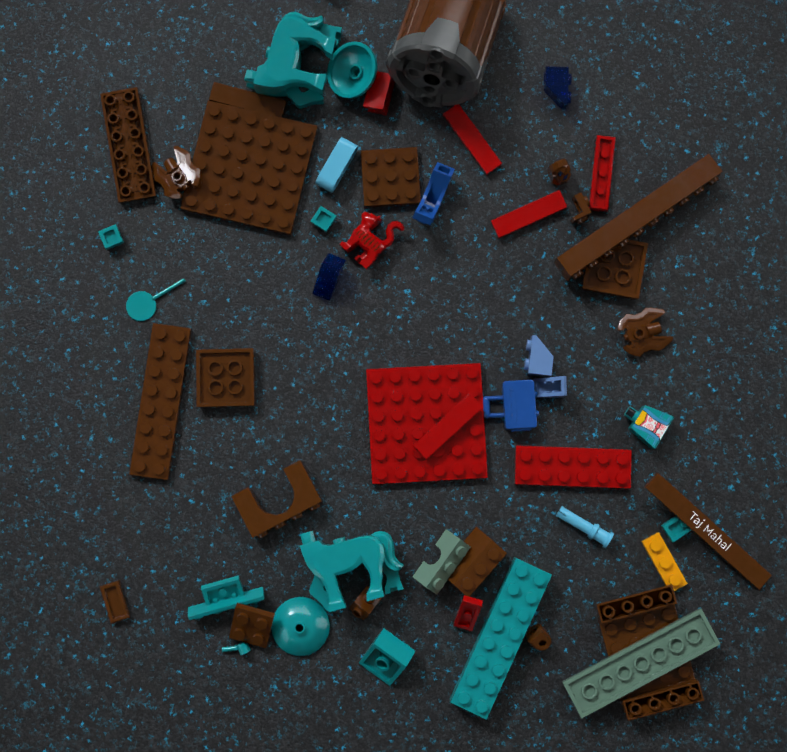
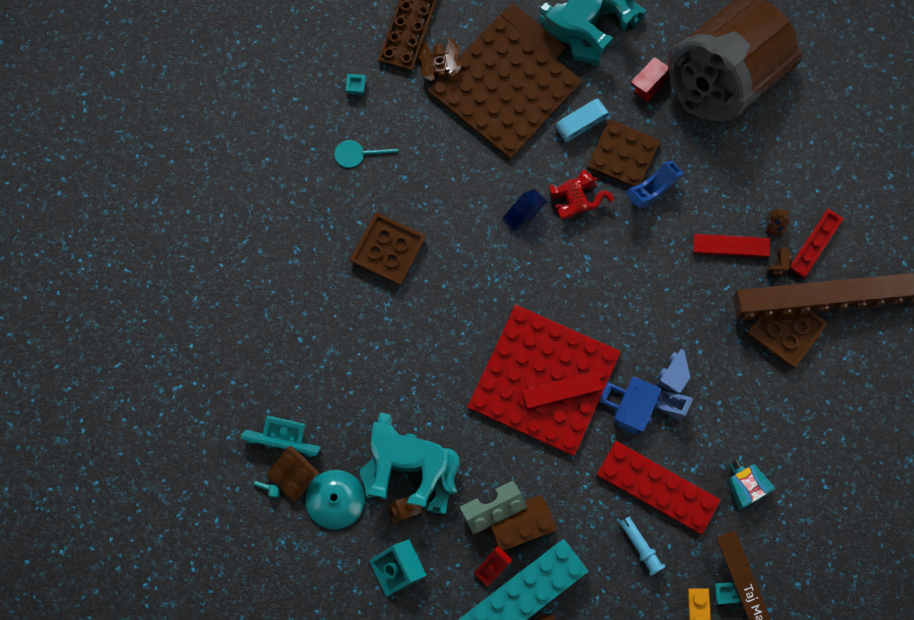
camera: 30 degrees right, 10 degrees down
reddish brown tile [99,580,130,624] -> none
reddish brown plate [129,323,192,480] -> none
reddish brown arch [231,460,322,539] -> none
teal plate [310,206,337,233] -> none
teal dish [327,41,377,99] -> none
red tile [443,104,502,175] -> none
clear blue slope [543,66,572,110] -> none
reddish brown piece [617,307,673,357] -> none

